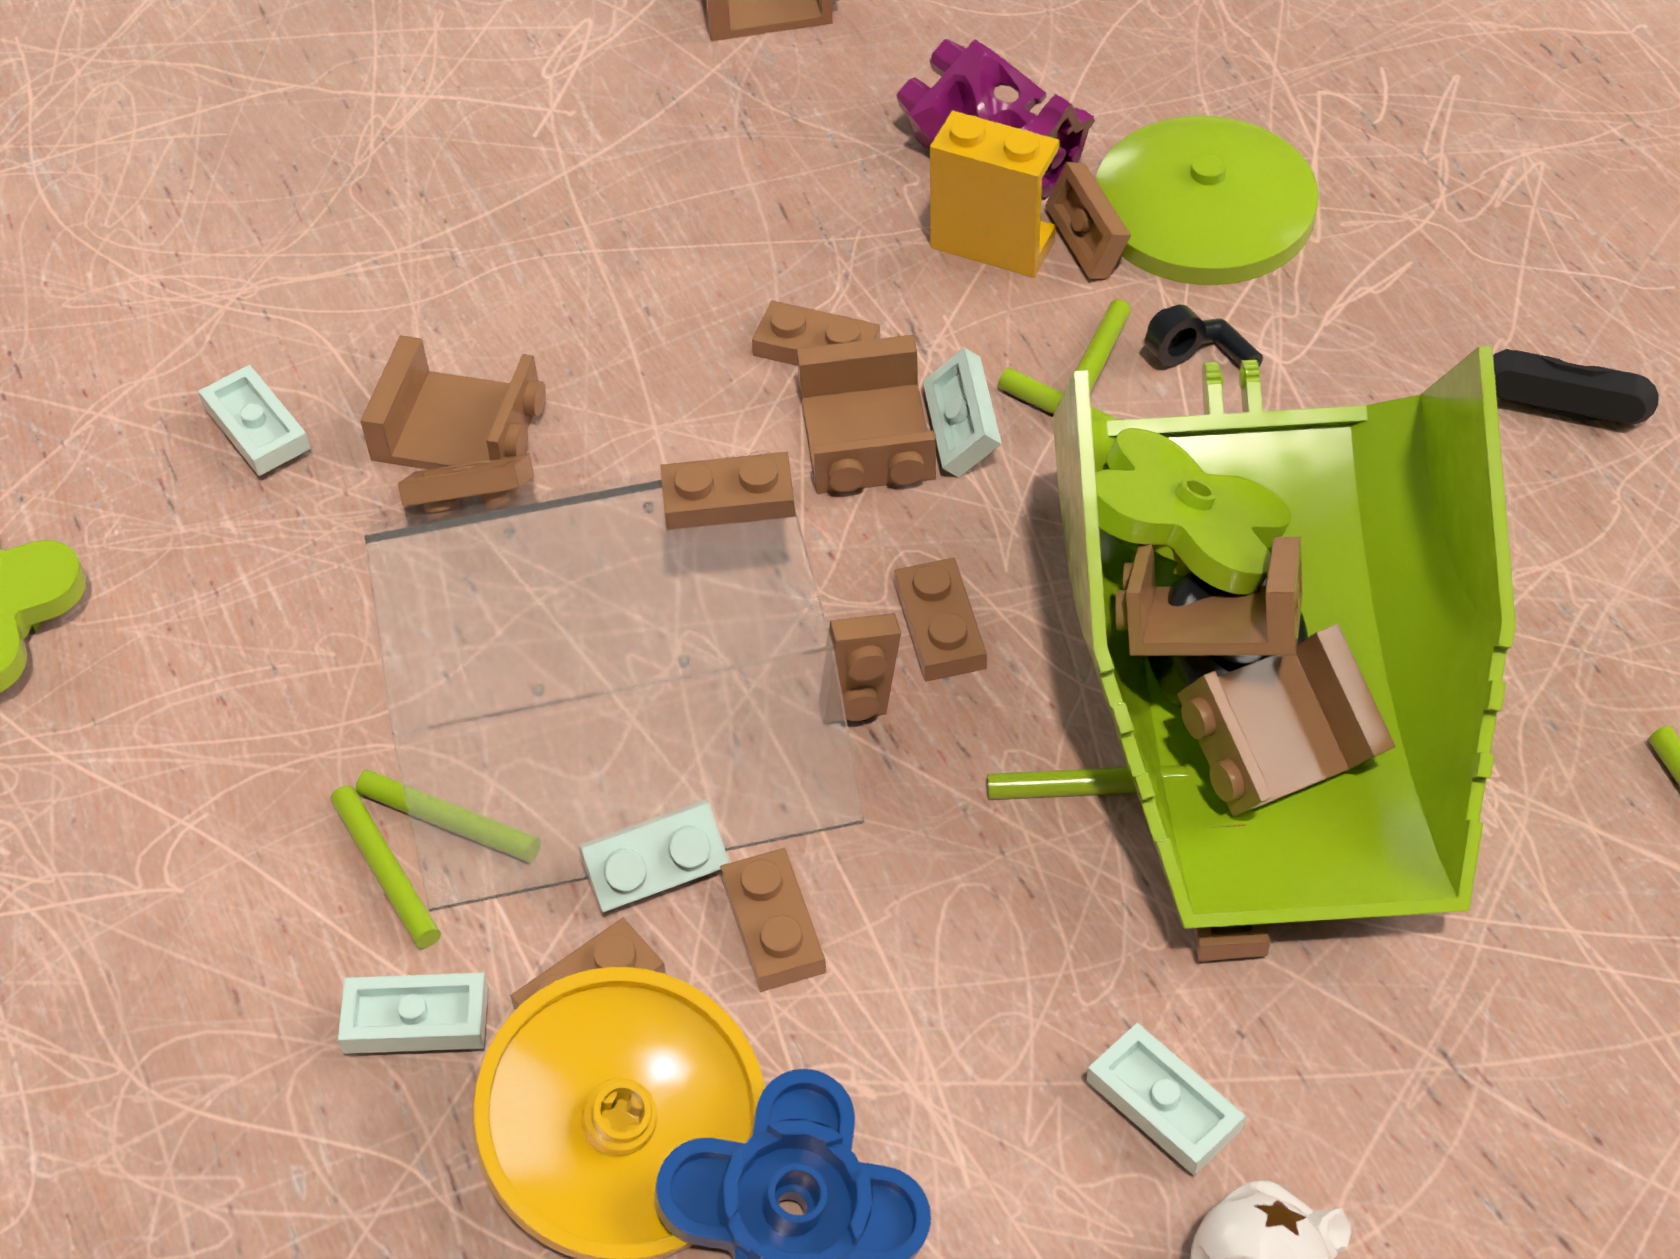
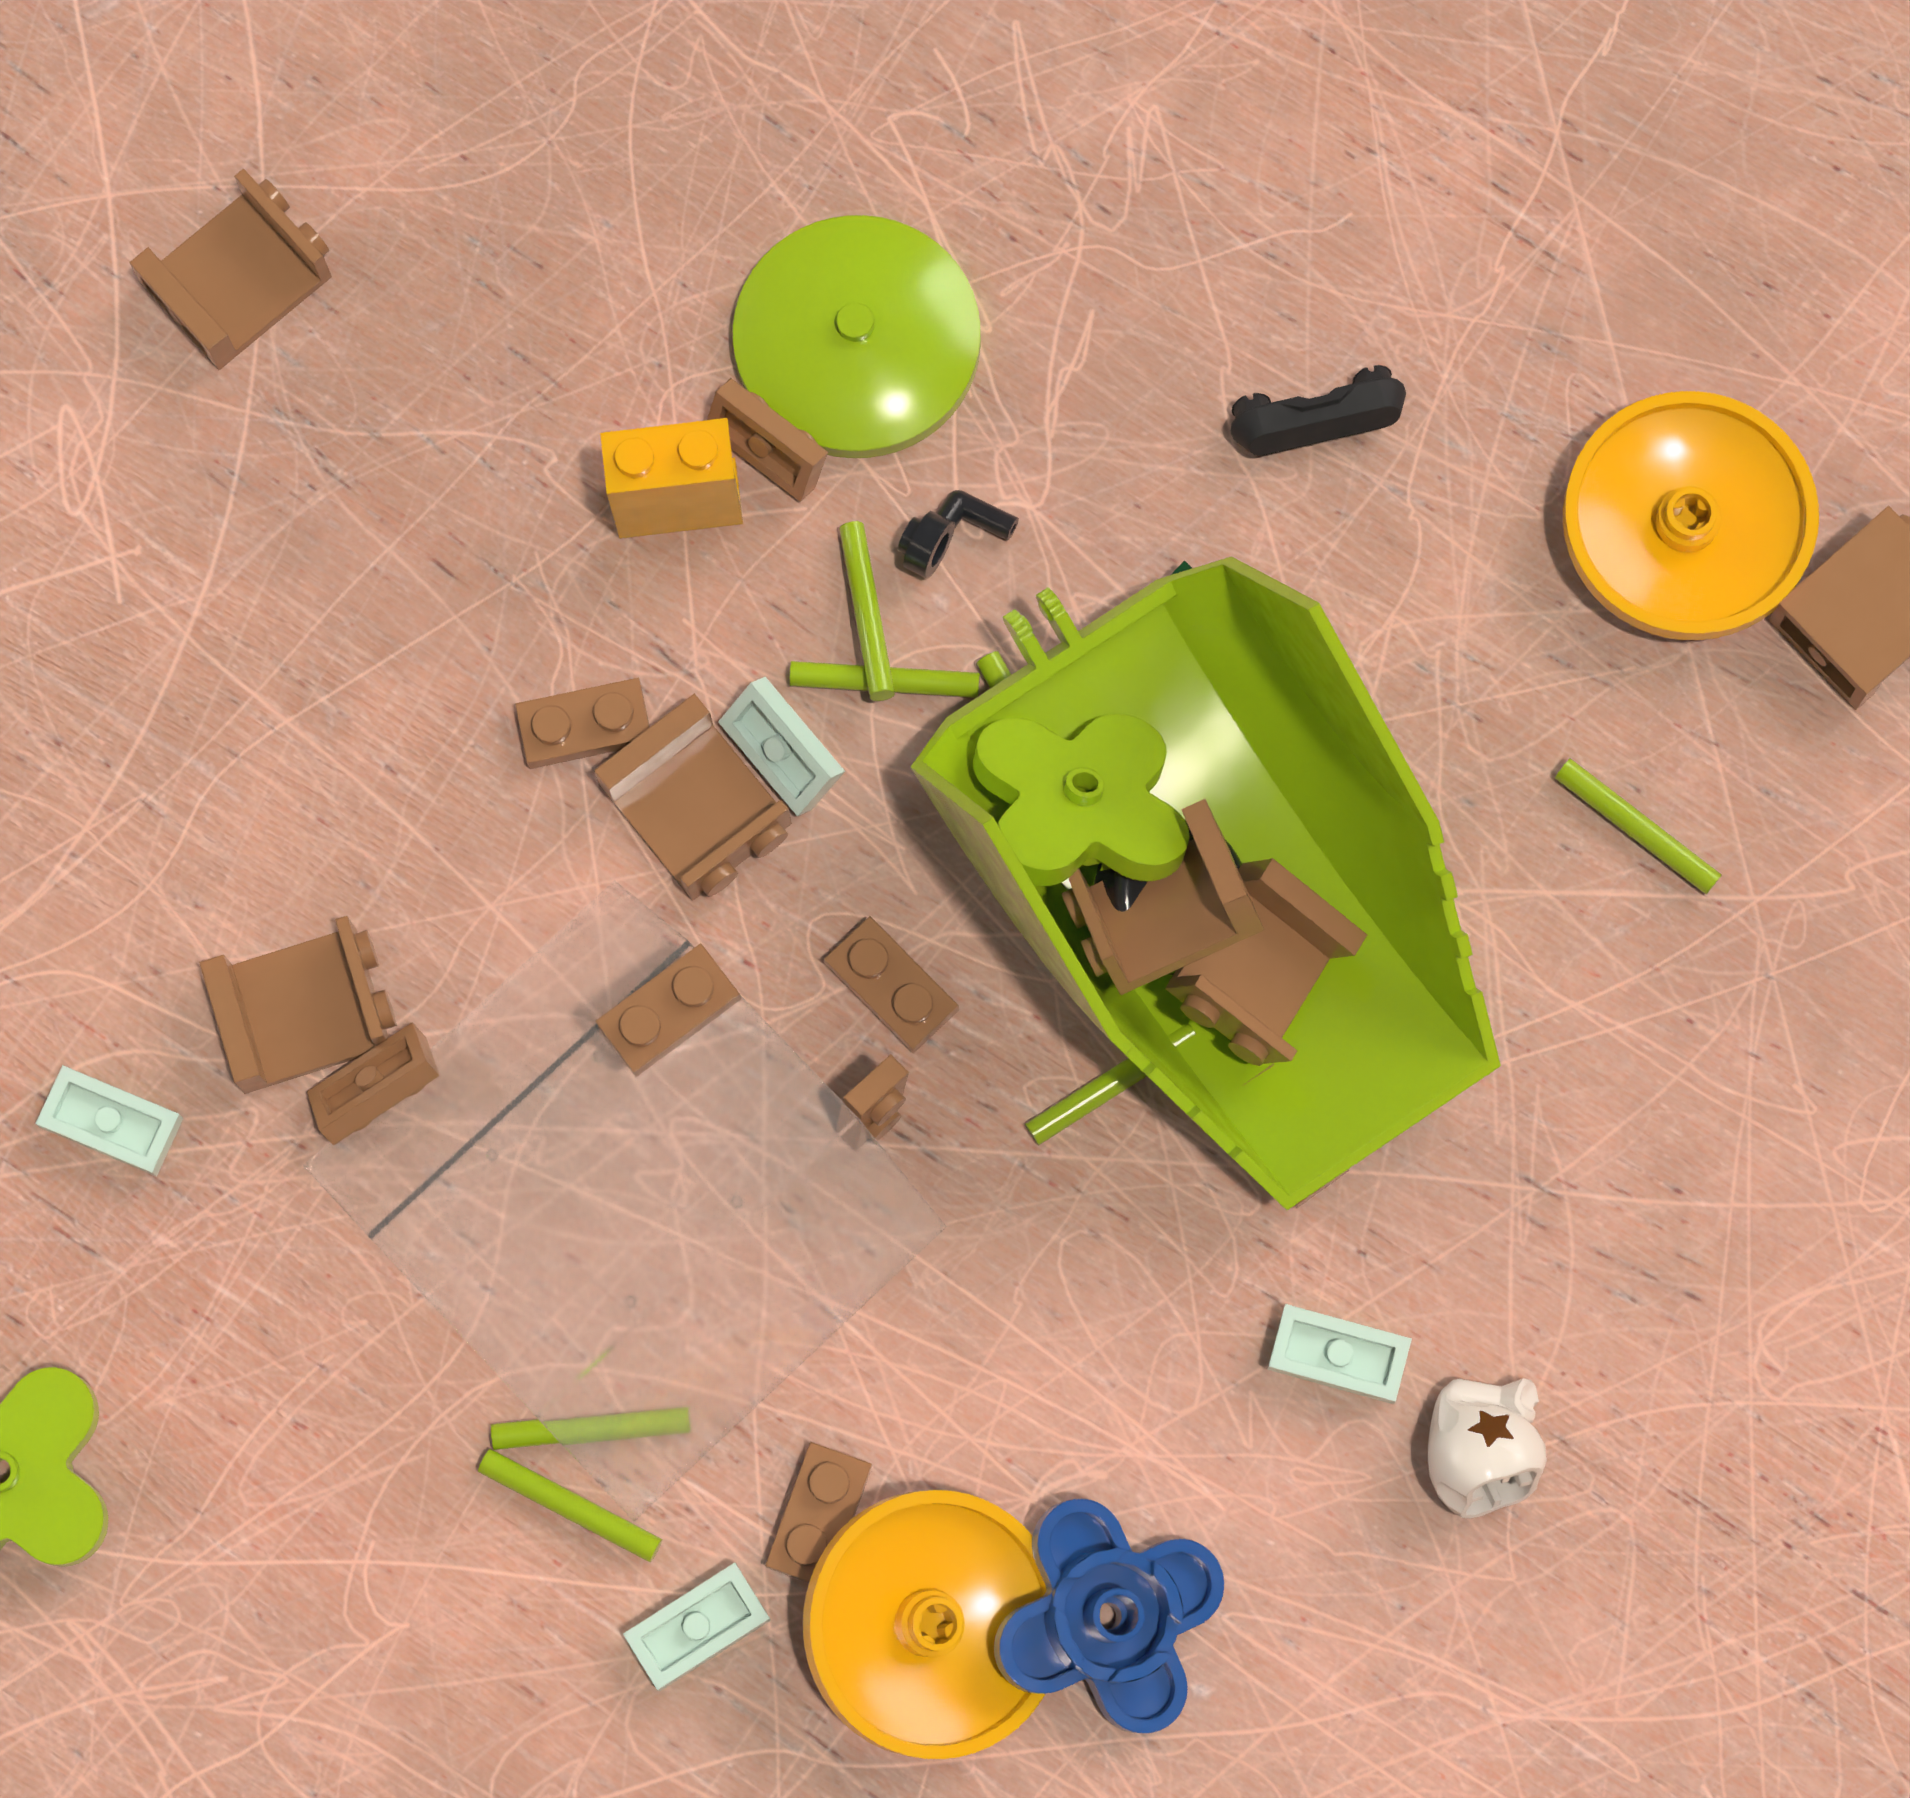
camera: 30 degrees left, 25 degrees up
light aqua plate [577,800,729,912] -> none
medium nougat plate [720,847,826,992] -> none
magenta hips [896,39,1095,197] -> none

